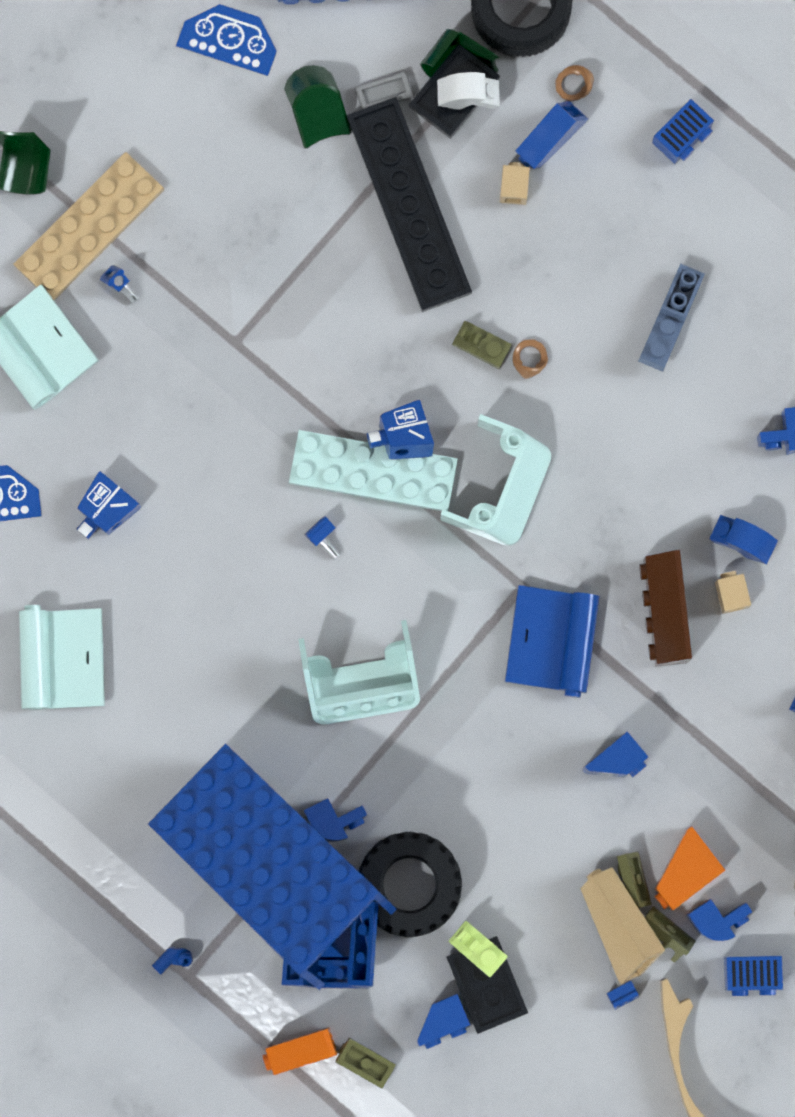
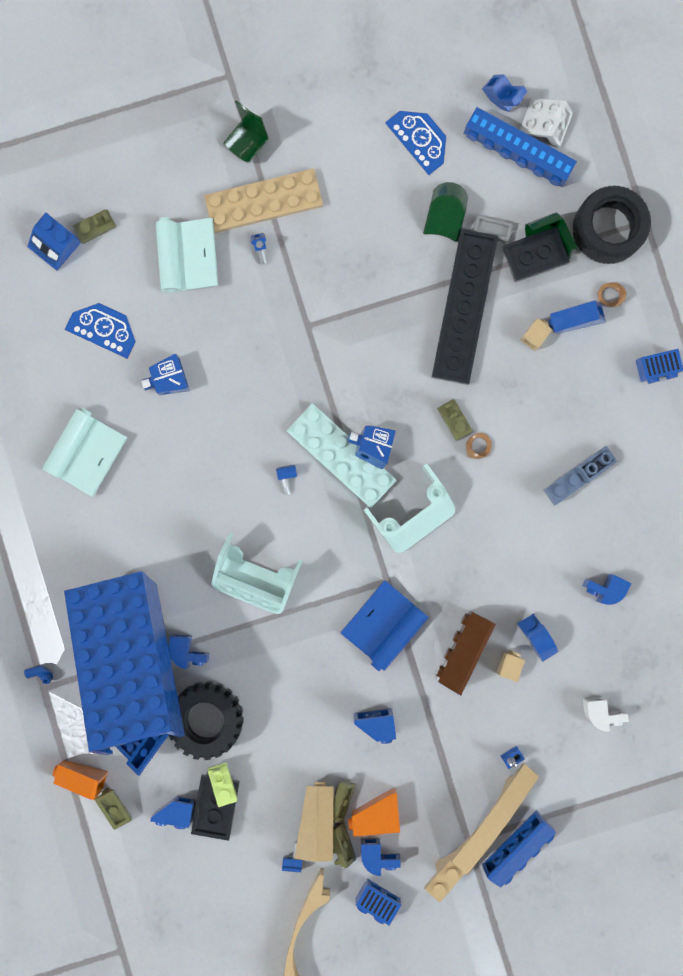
camera: 30 degrees right, 5 degrees up
white brick [437,72,500,110] -> none

